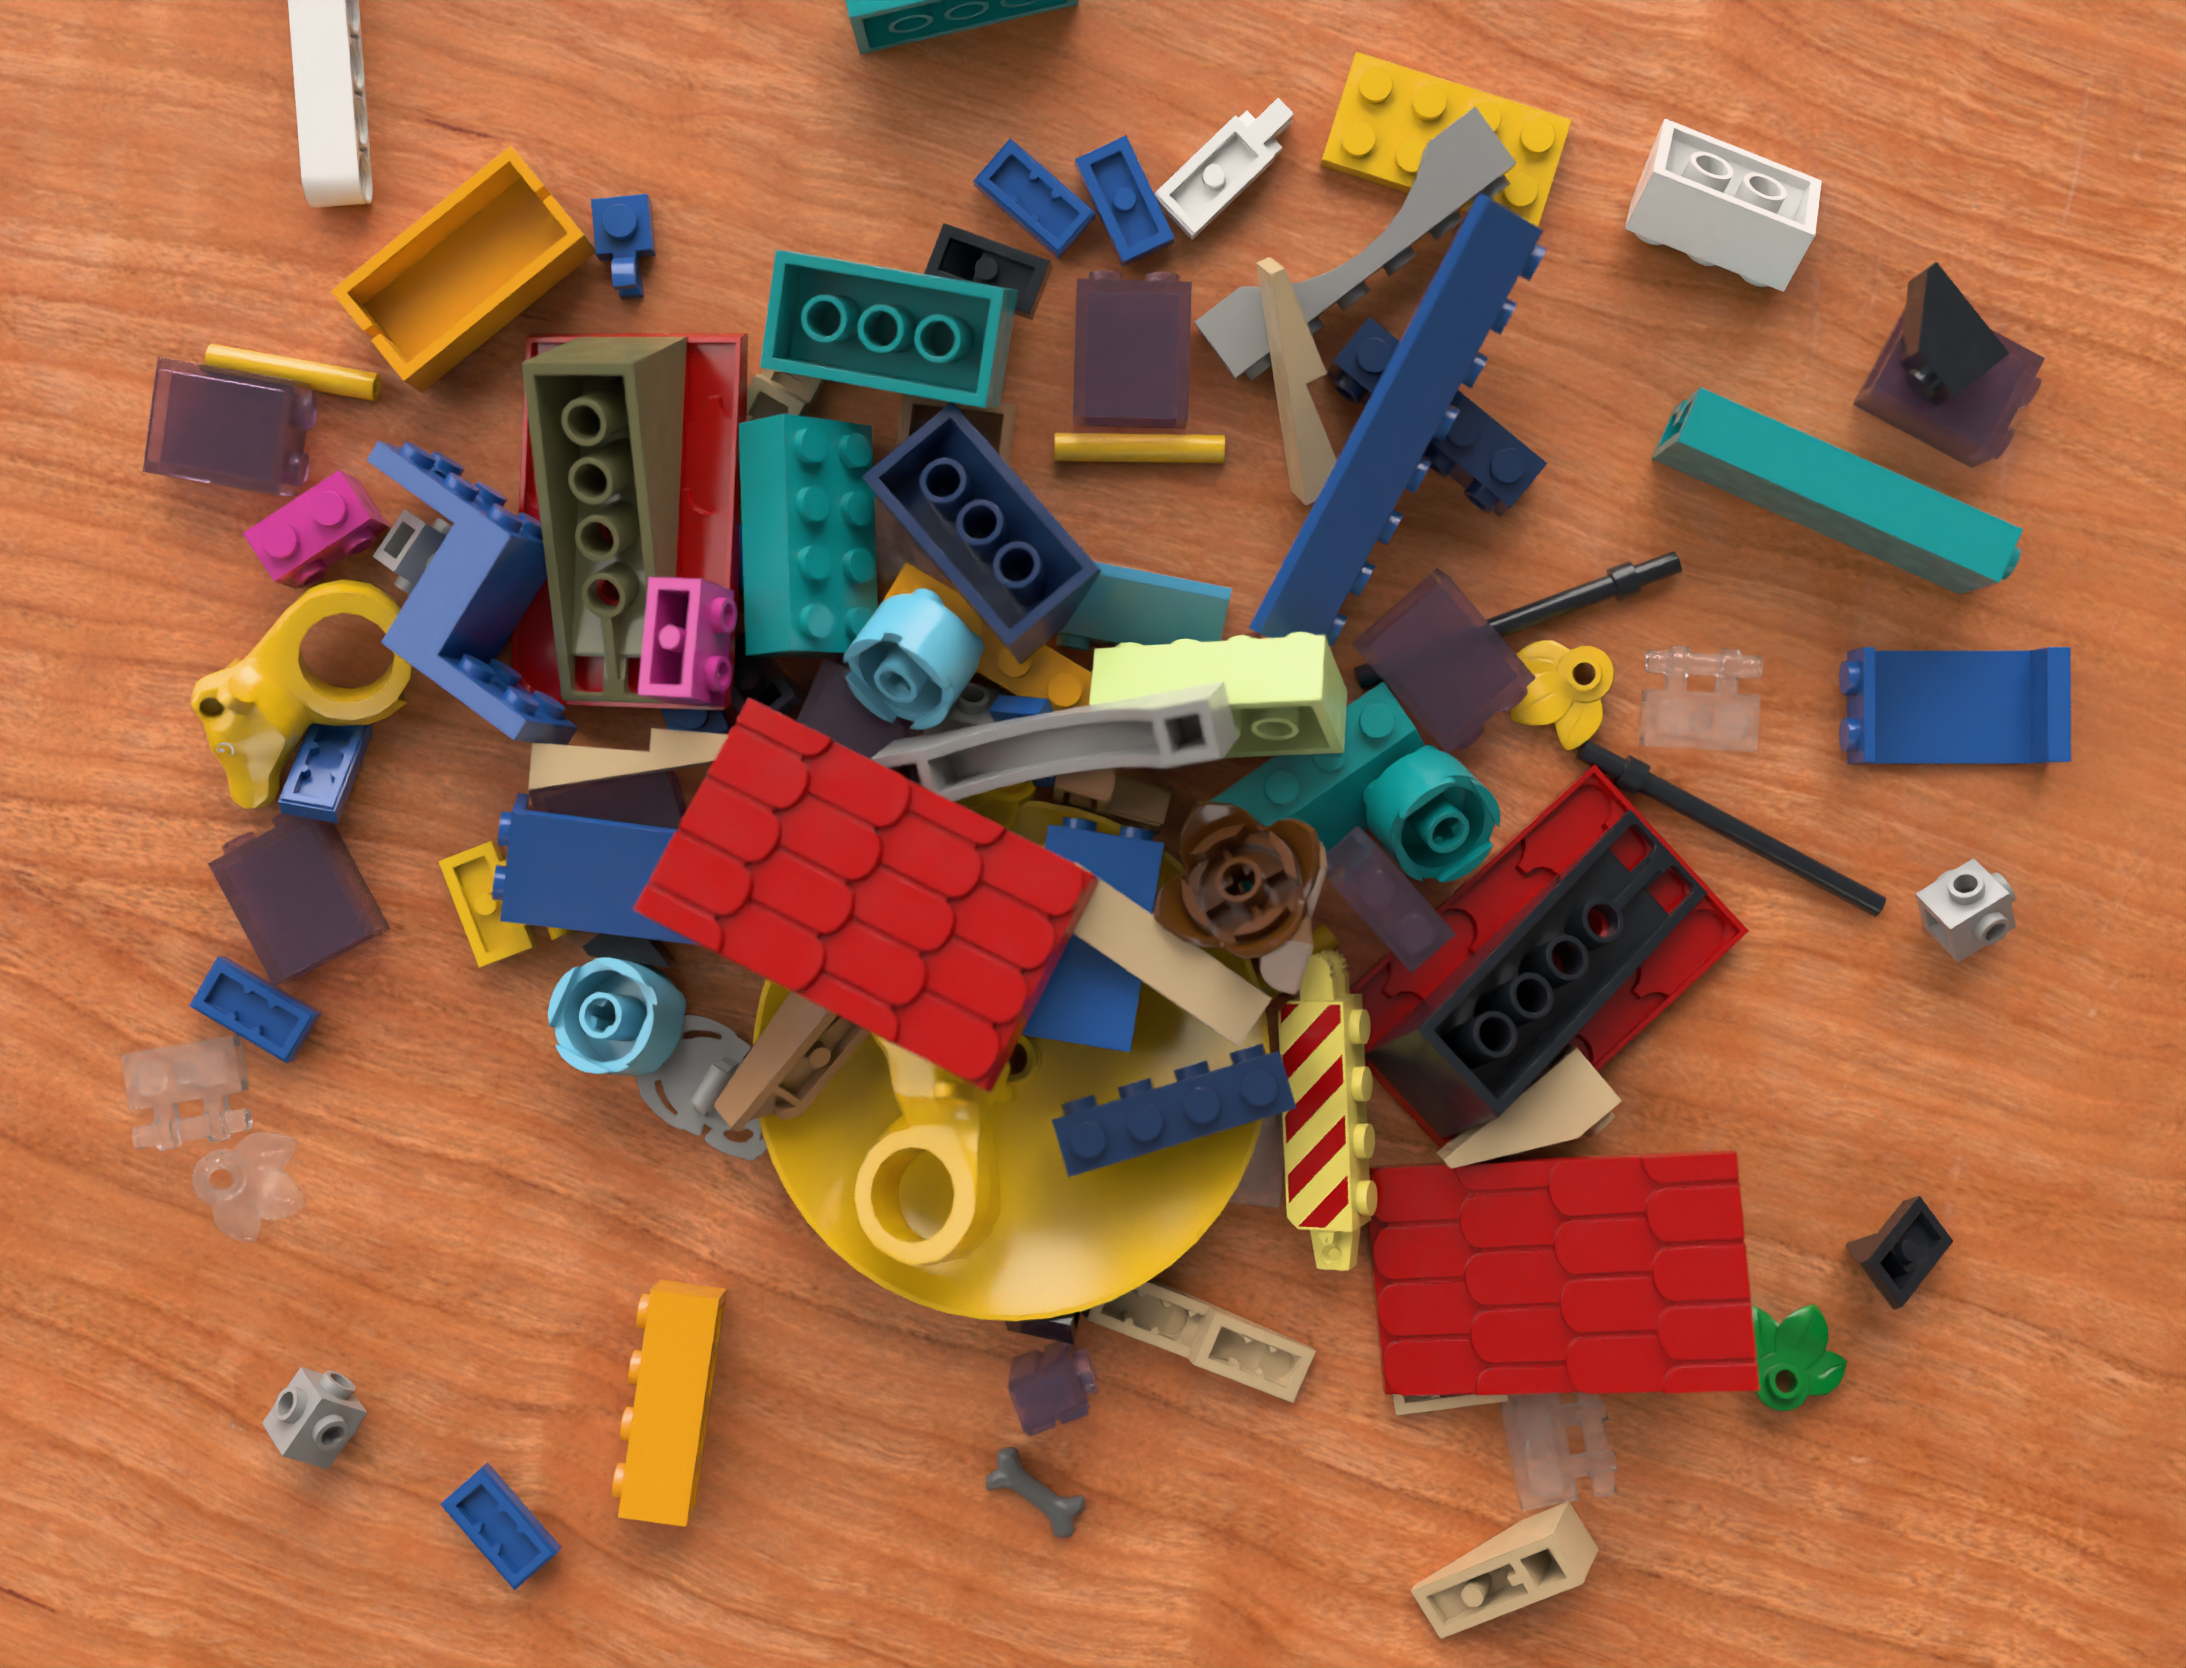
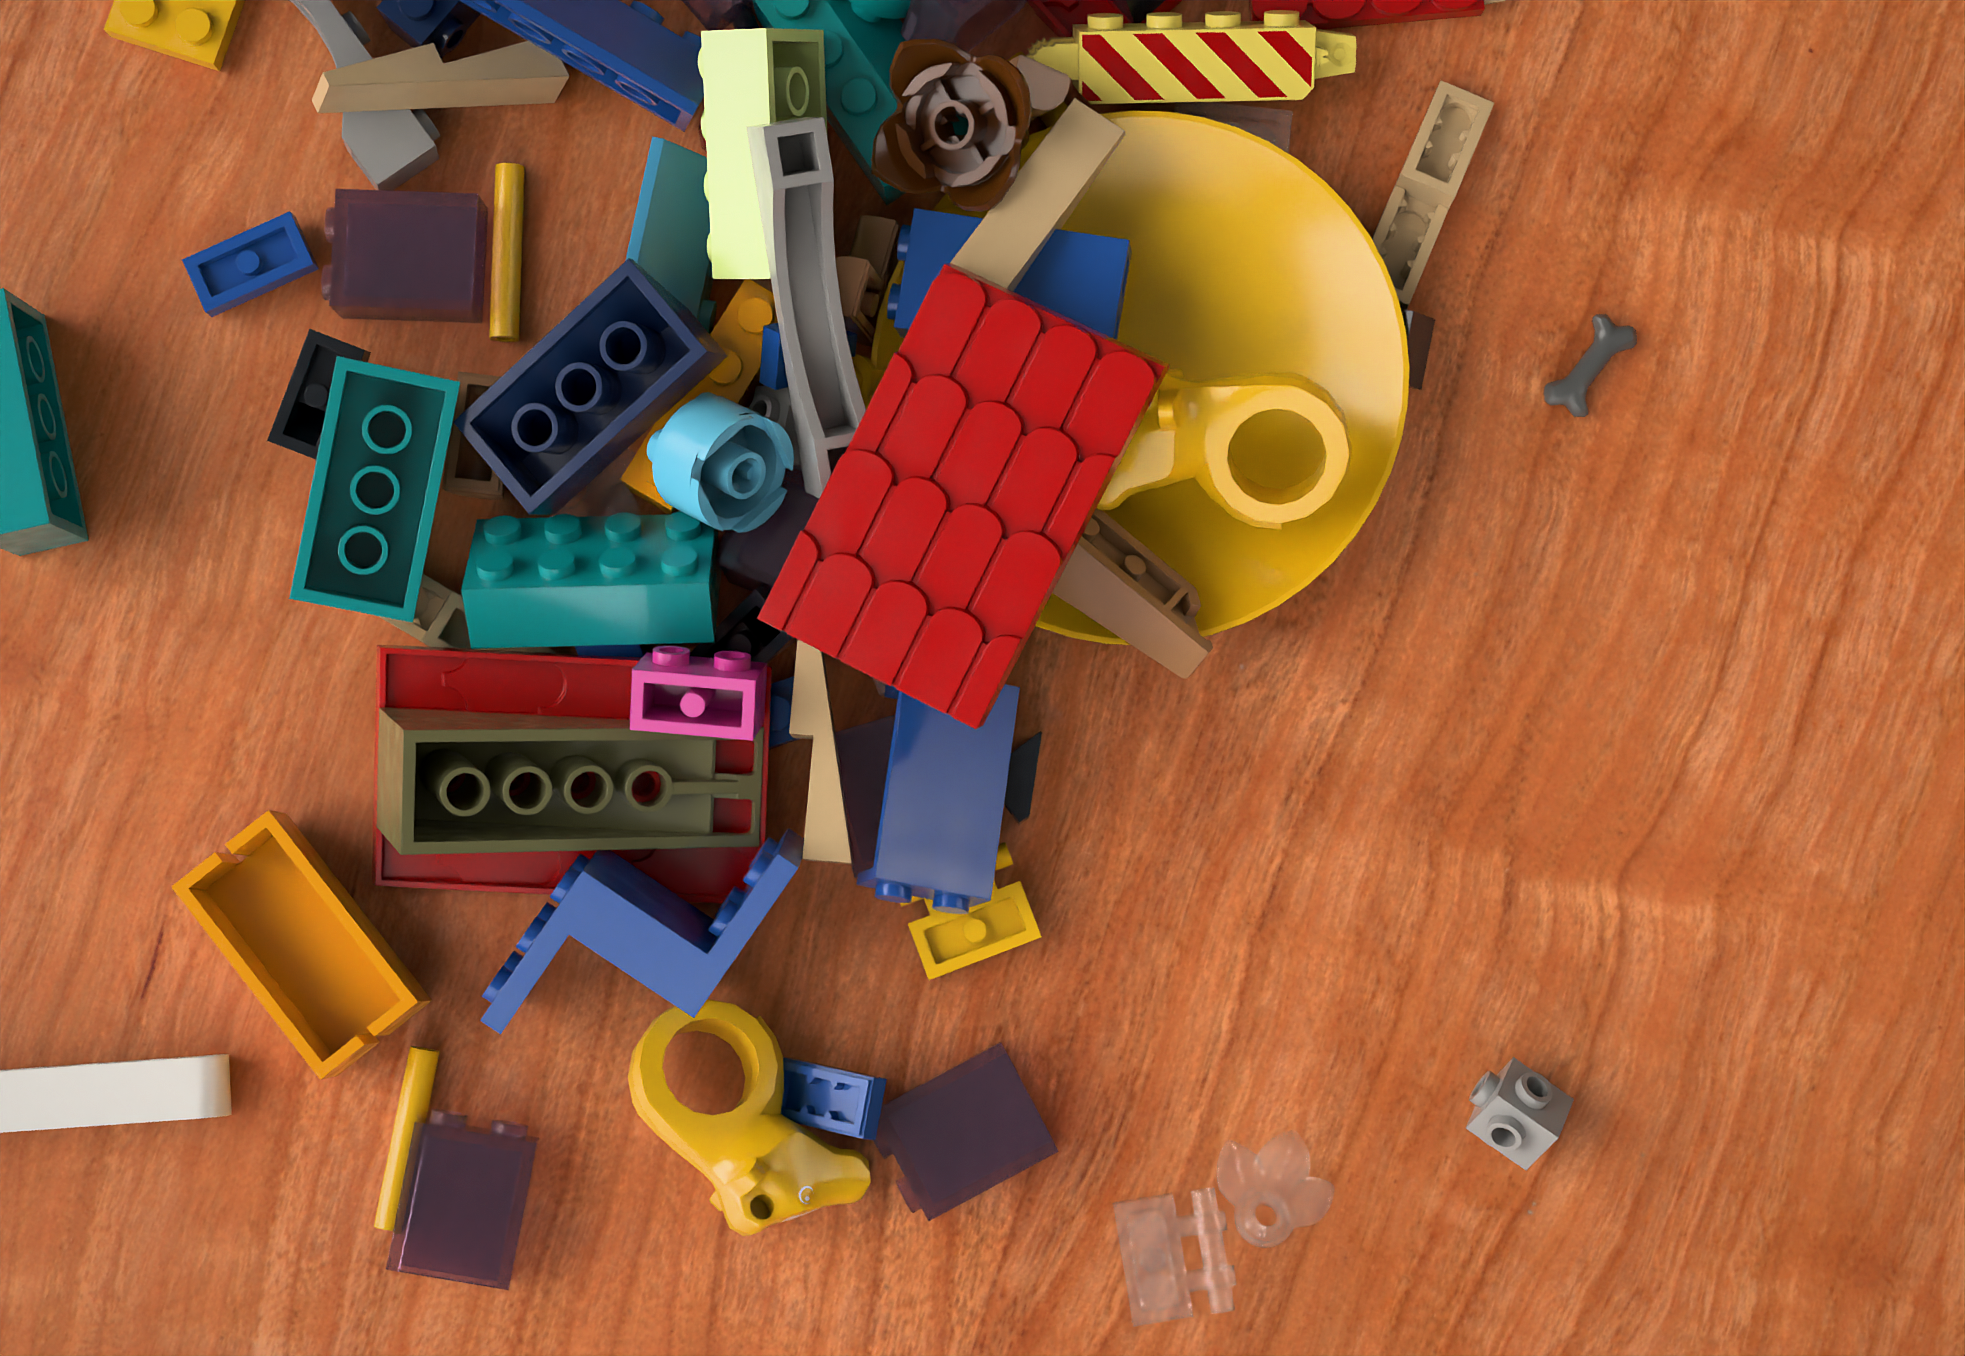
camera: 85 degrees left, 5 degrees down
blue plate [189,956,322,1063] -> none
dark pink brick [243,470,390,589] -> none
light grey brick [373,509,452,595] -> none
blue plate [440,1462,562,1590] -> none
medium azure brick [548,957,687,1076] -> none
blue plate [591,194,656,300] -> none
light orange brick [612,1279,727,1527] -> none
light grey shield [637,1015,767,1161] -> none
blue plate [973,138,1096,260] -> none
brick [1007,1341,1099,1436] -> none
dark blue brick [1052,1044,1297,1177] -> none
white hinge [1154,98,1294,240] -> none

